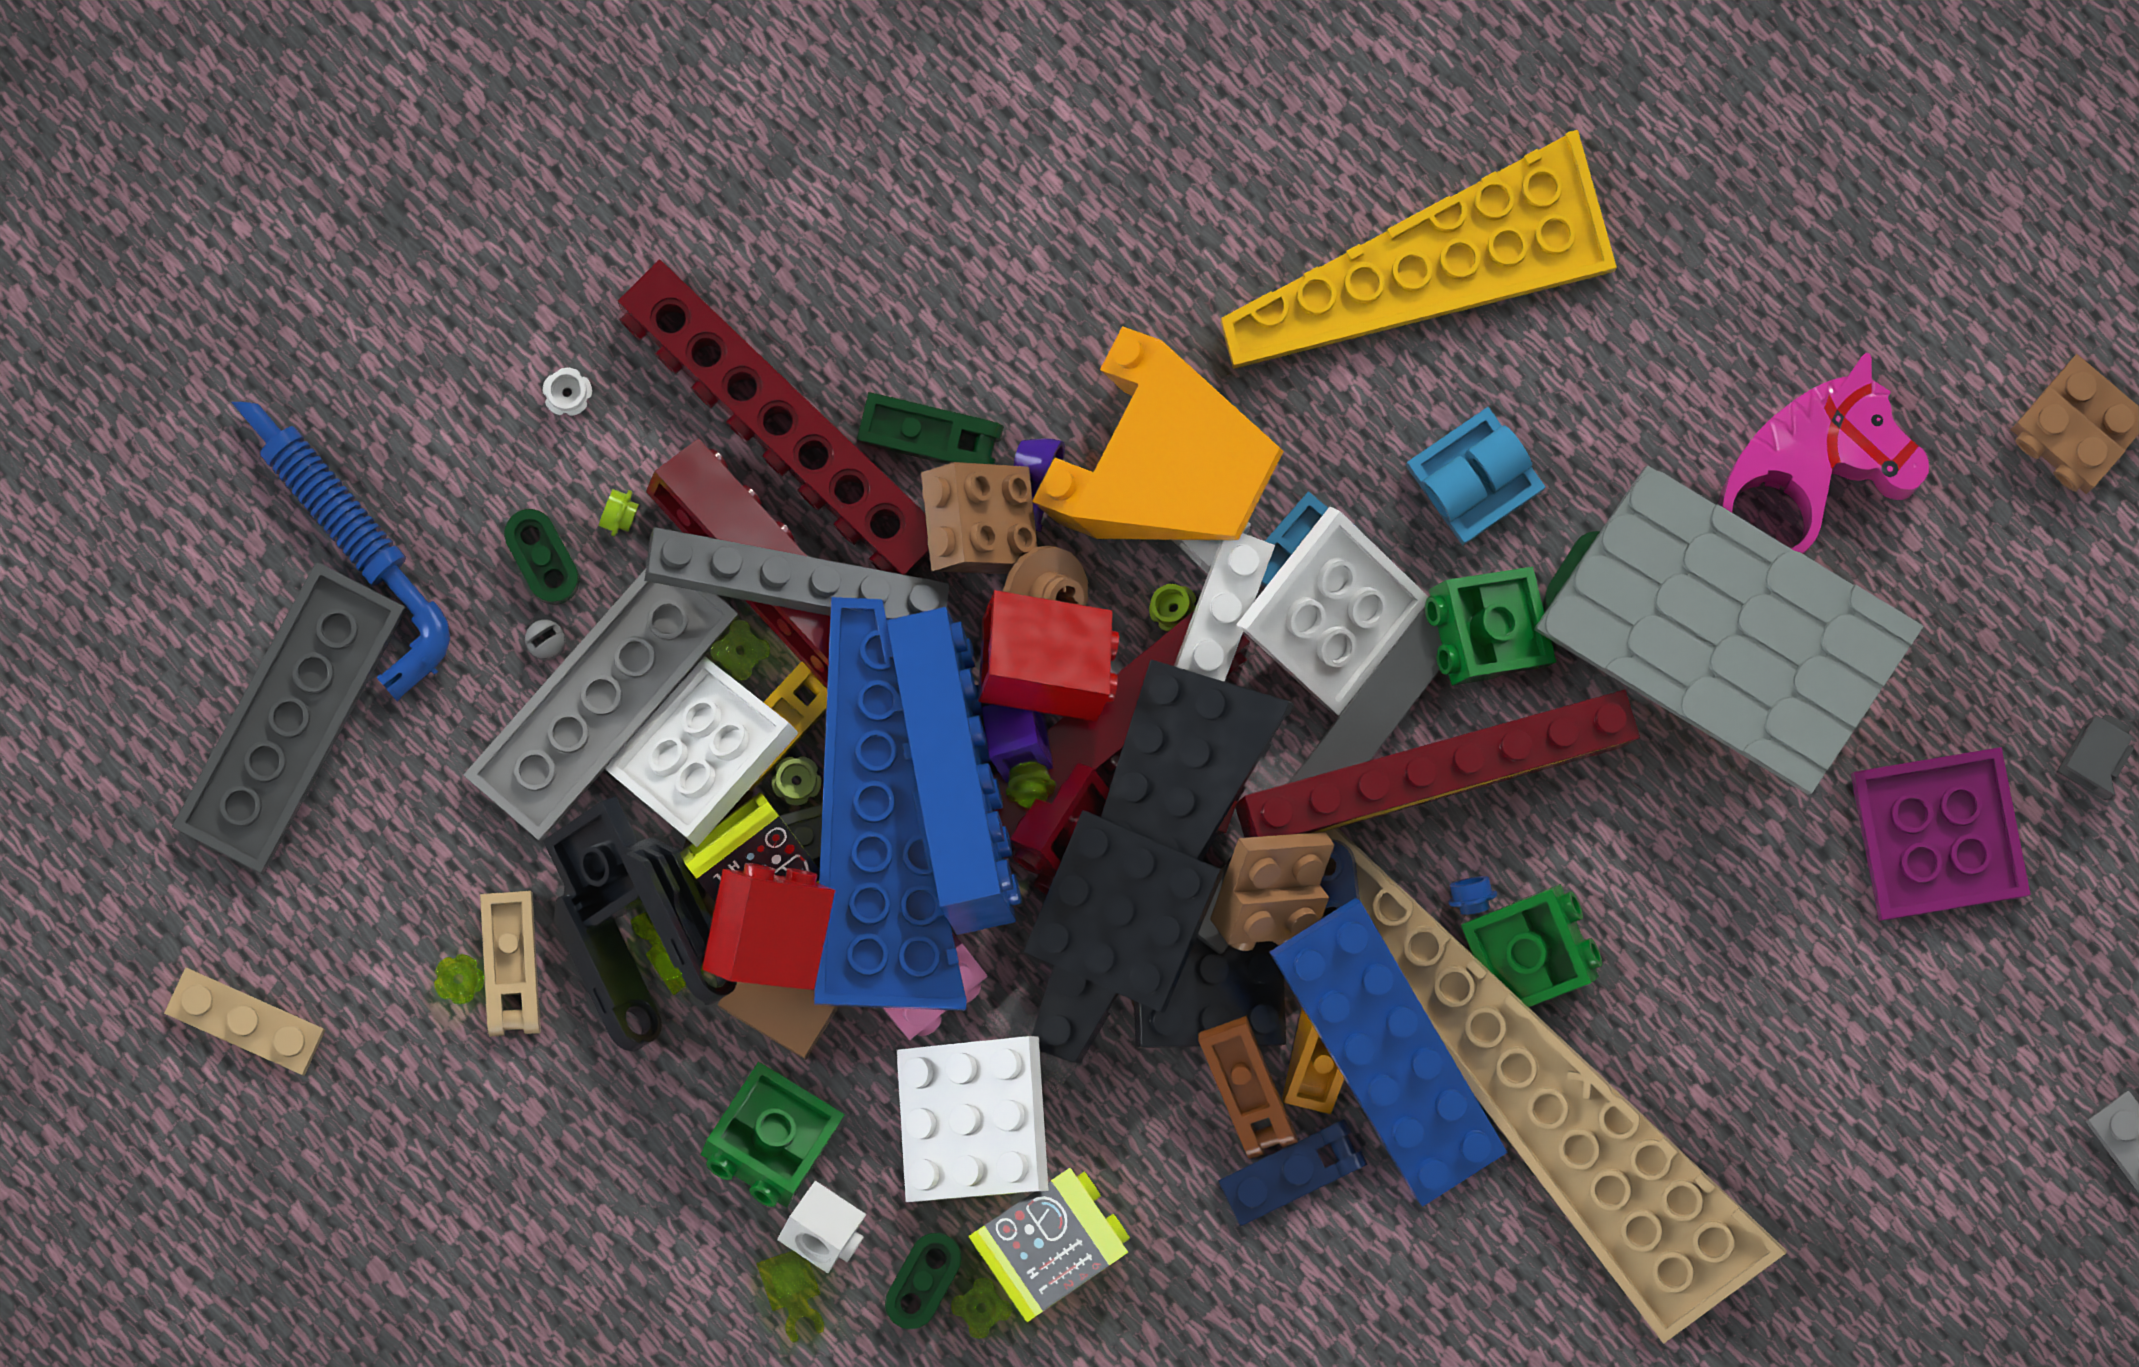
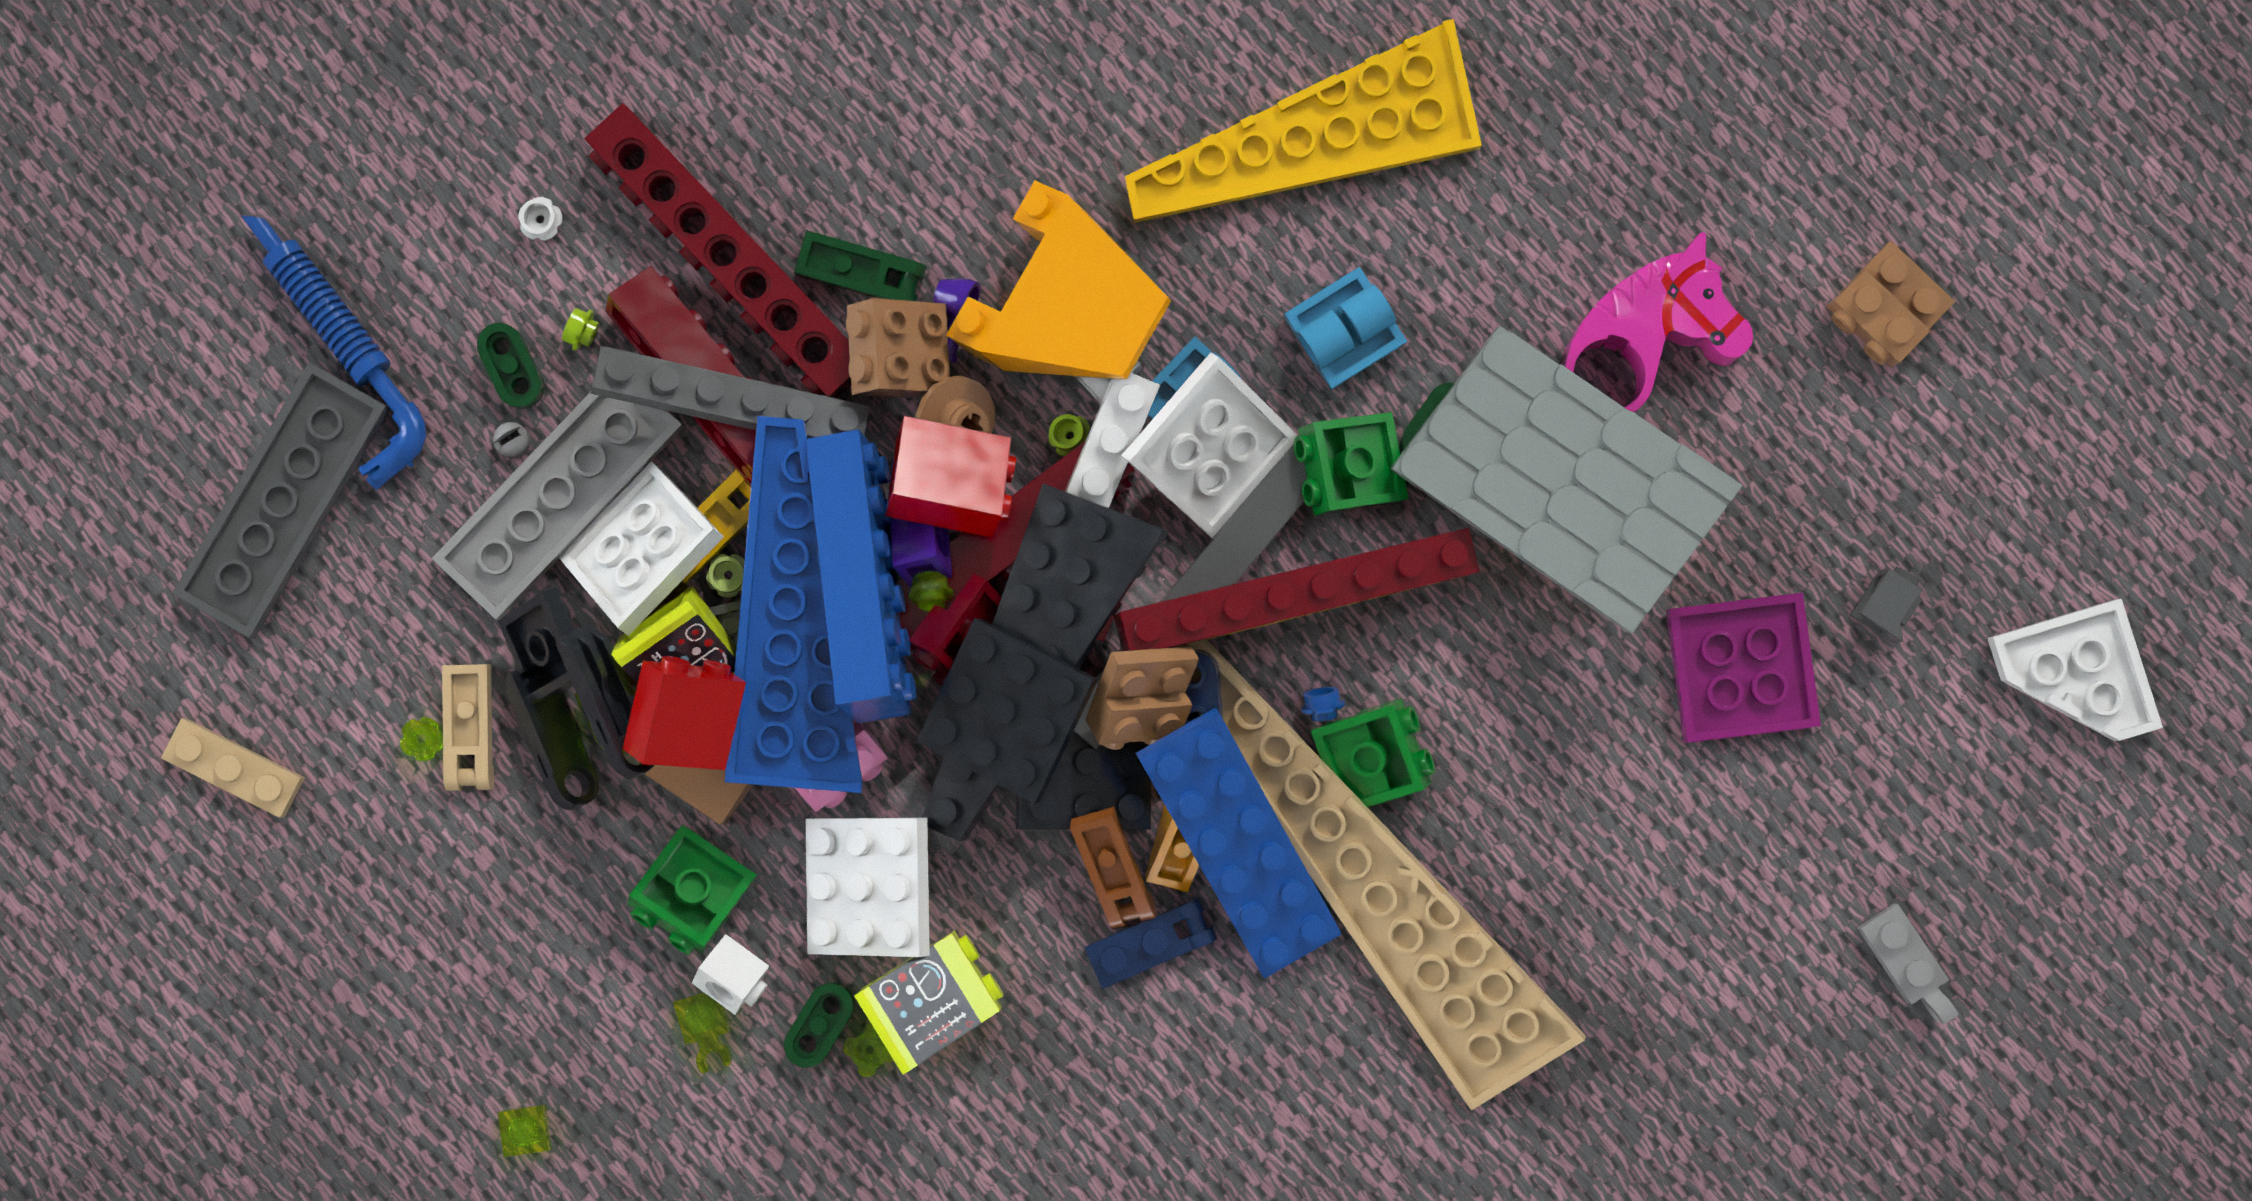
camera: 10 degrees right, 5 degrees up
clear neon green plate [710,620,770,681] -> none

